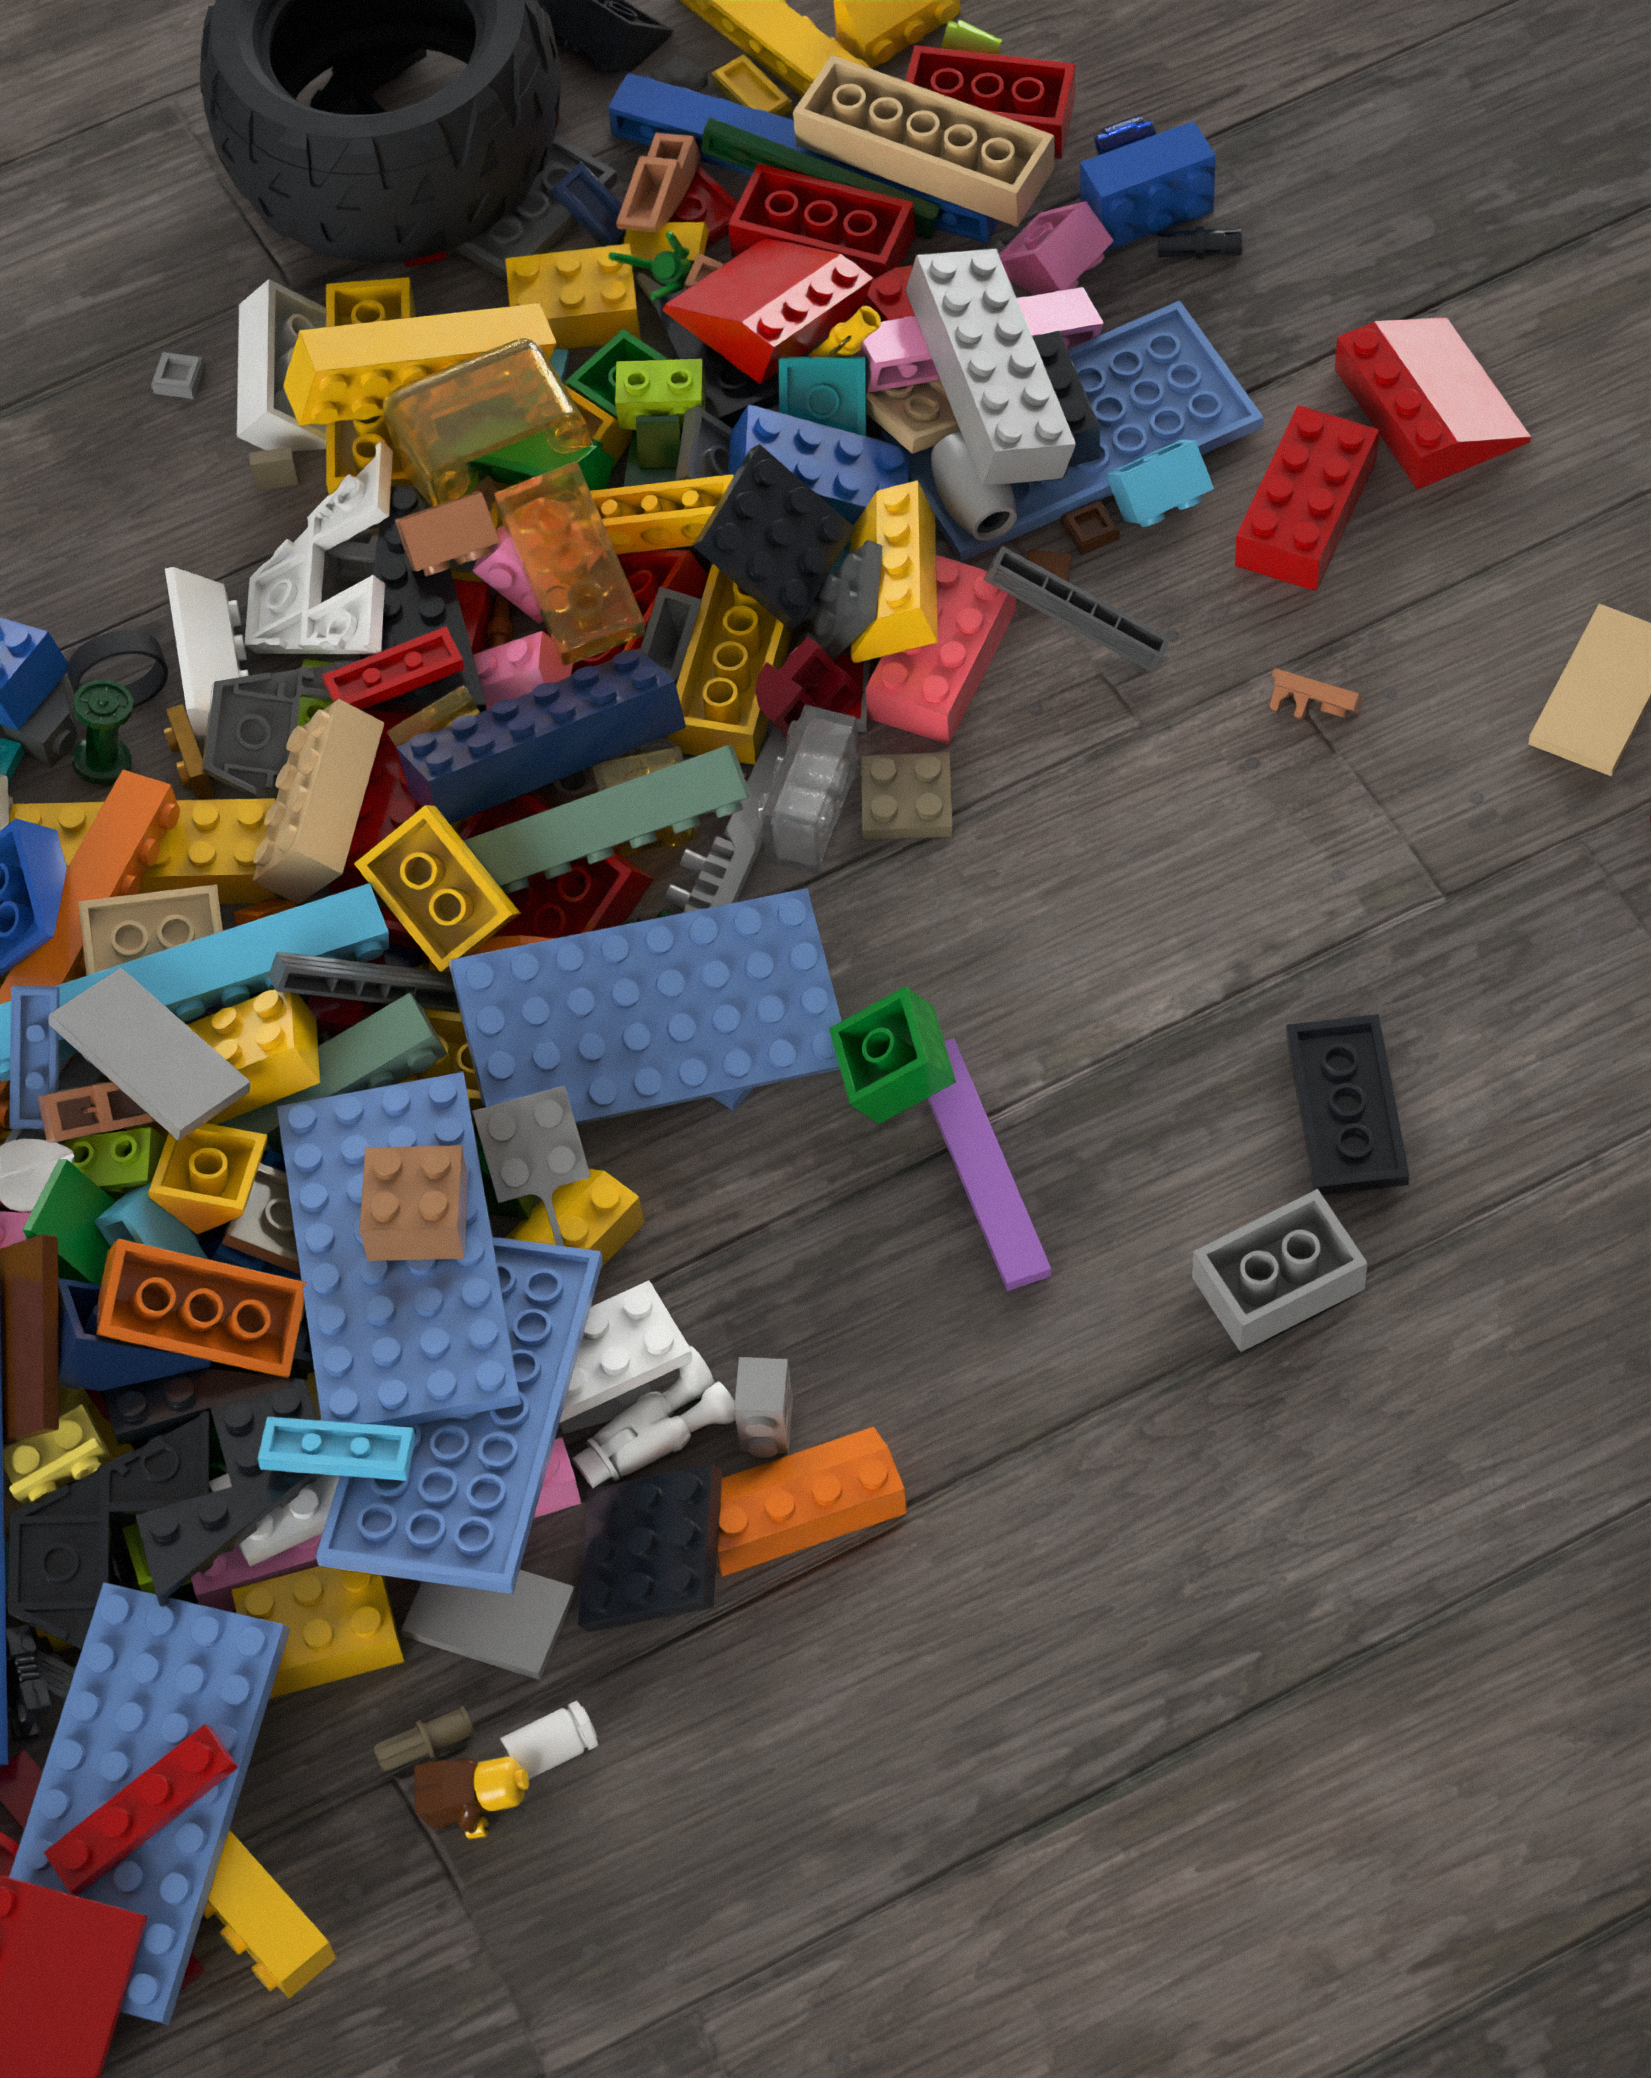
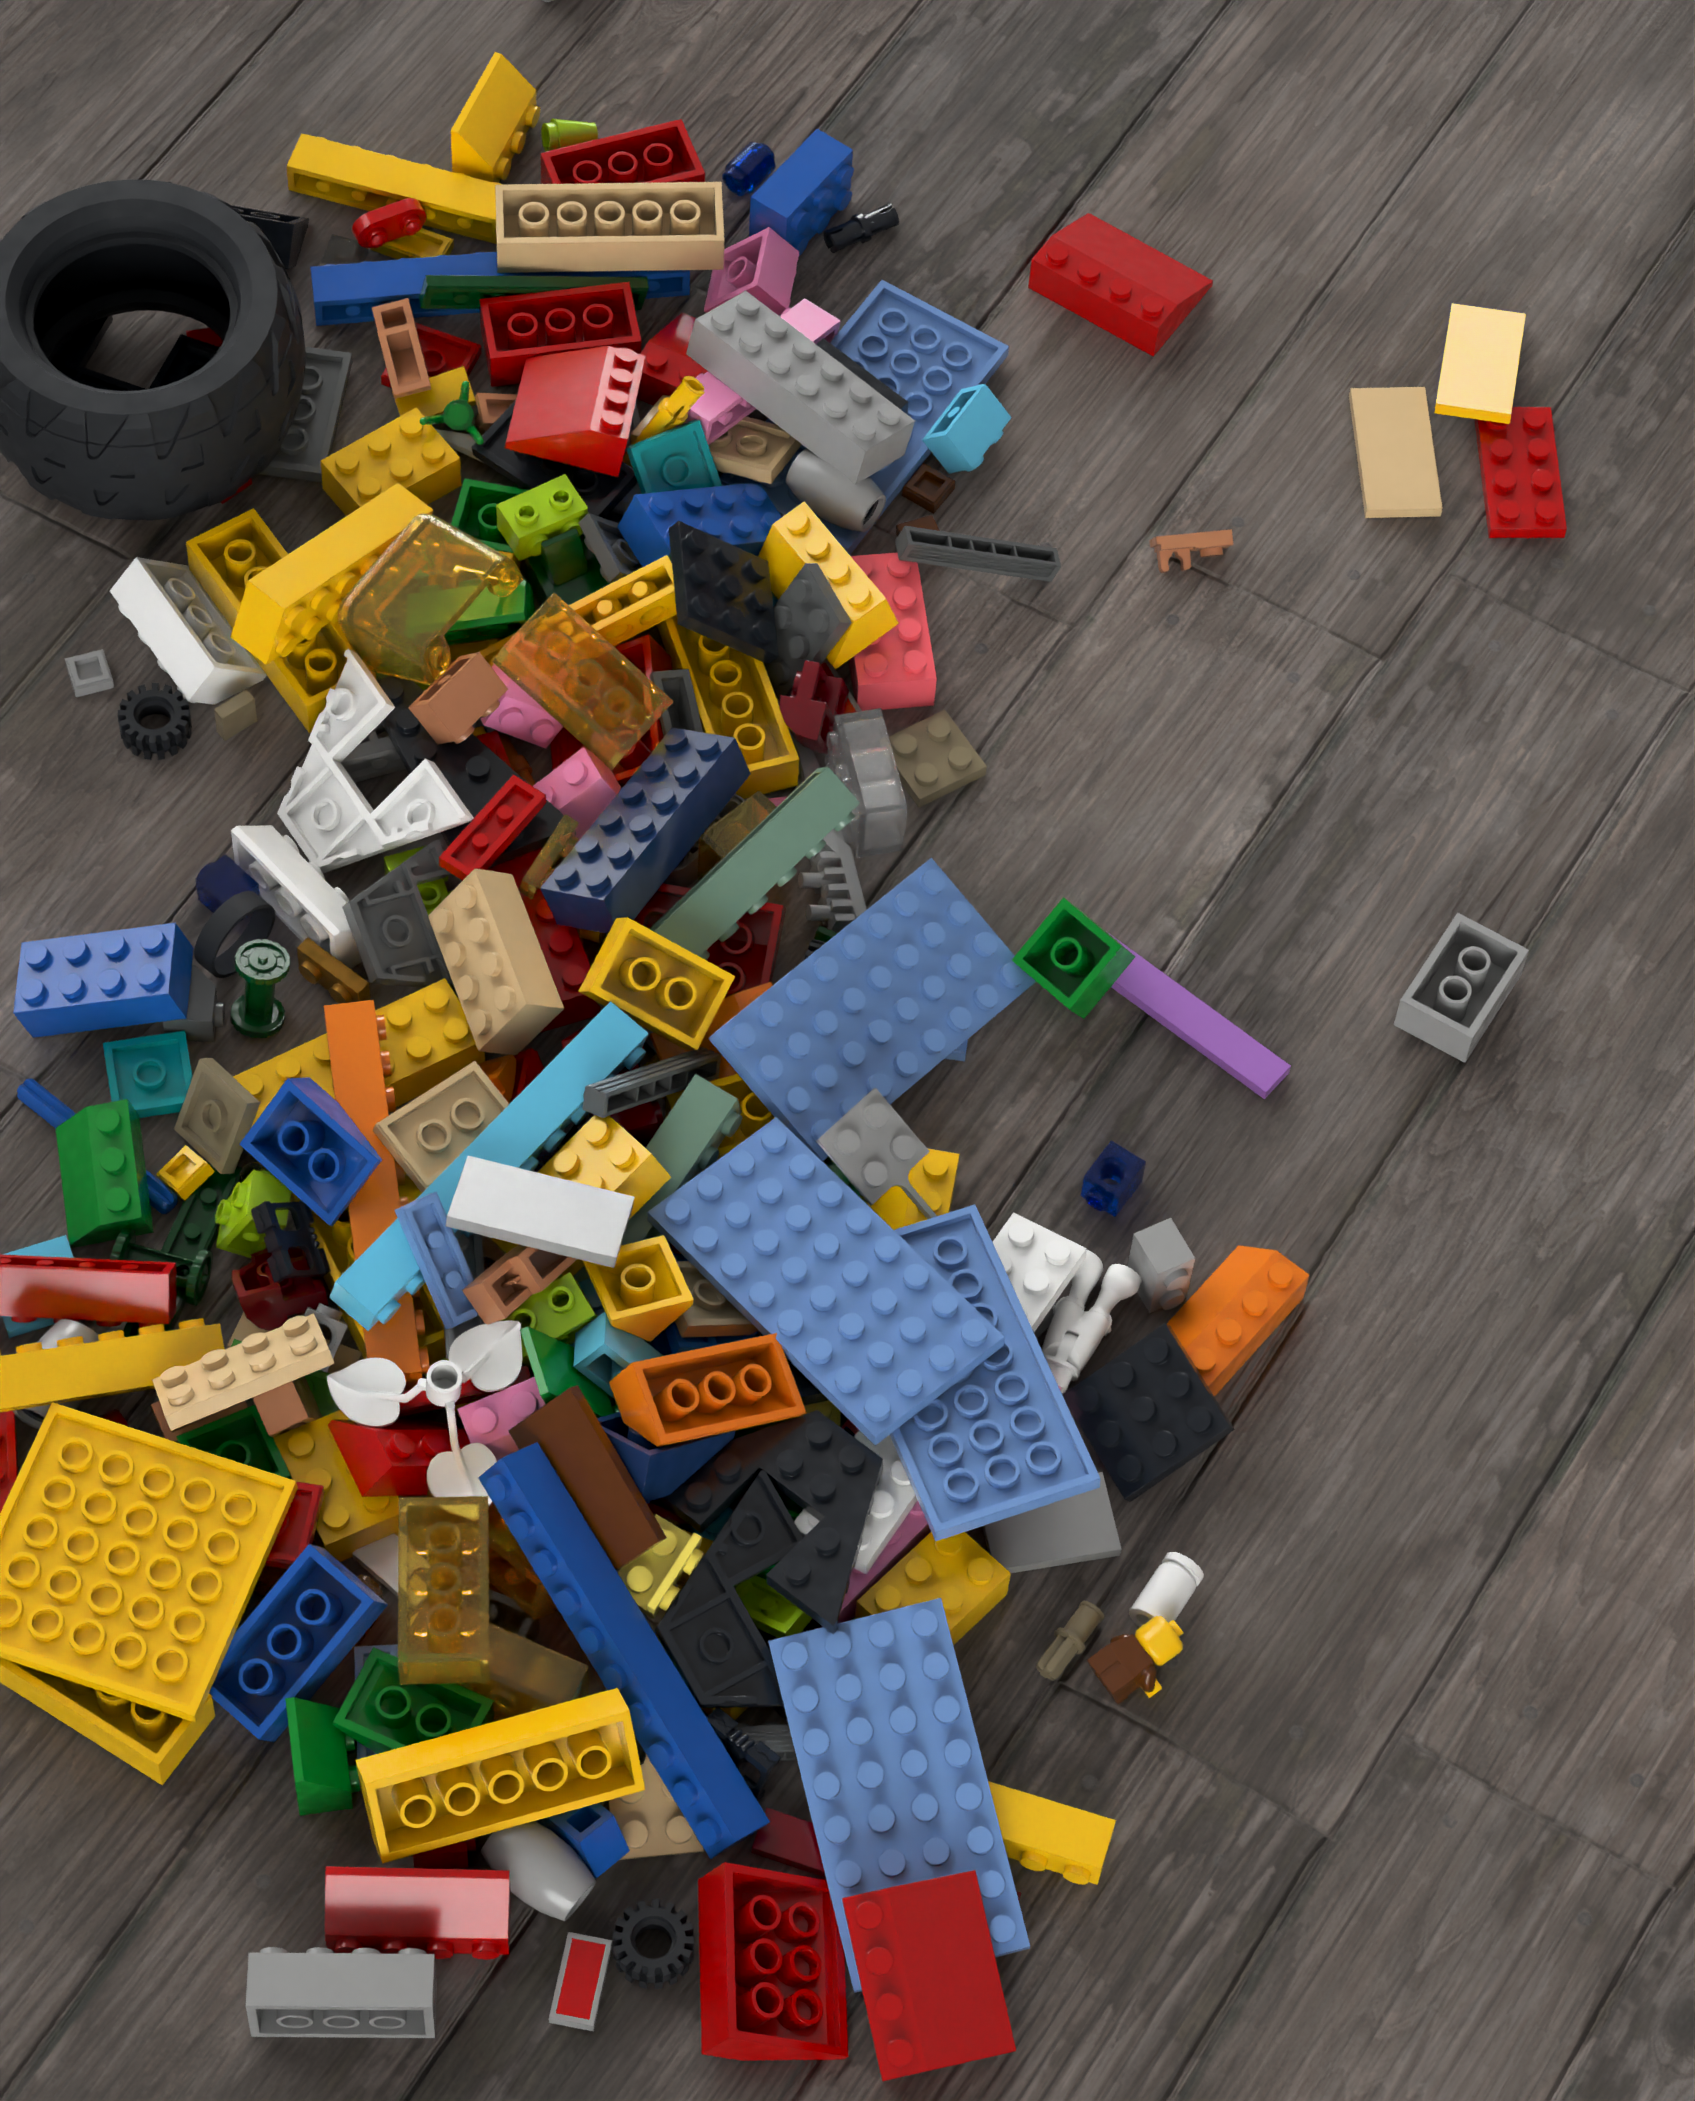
camera: 40 degrees left, 0 degrees up
red plate [44,1724,239,1896] -> none
medium azure plate [258,1417,416,1481] -> none
medium nougat brick [360,1145,469,1261] -> none
dark blue tile [550,161,626,247] -> none
red brick [1235,405,1379,592] -> none
black plate [1286,1014,1410,1195] -> none
none -> black tyre [118,683,192,760]
none -> clear blue brick [195,854,260,921]
none -> red plate [352,198,427,248]
none -> clear blue brick [1081,1141,1146,1217]

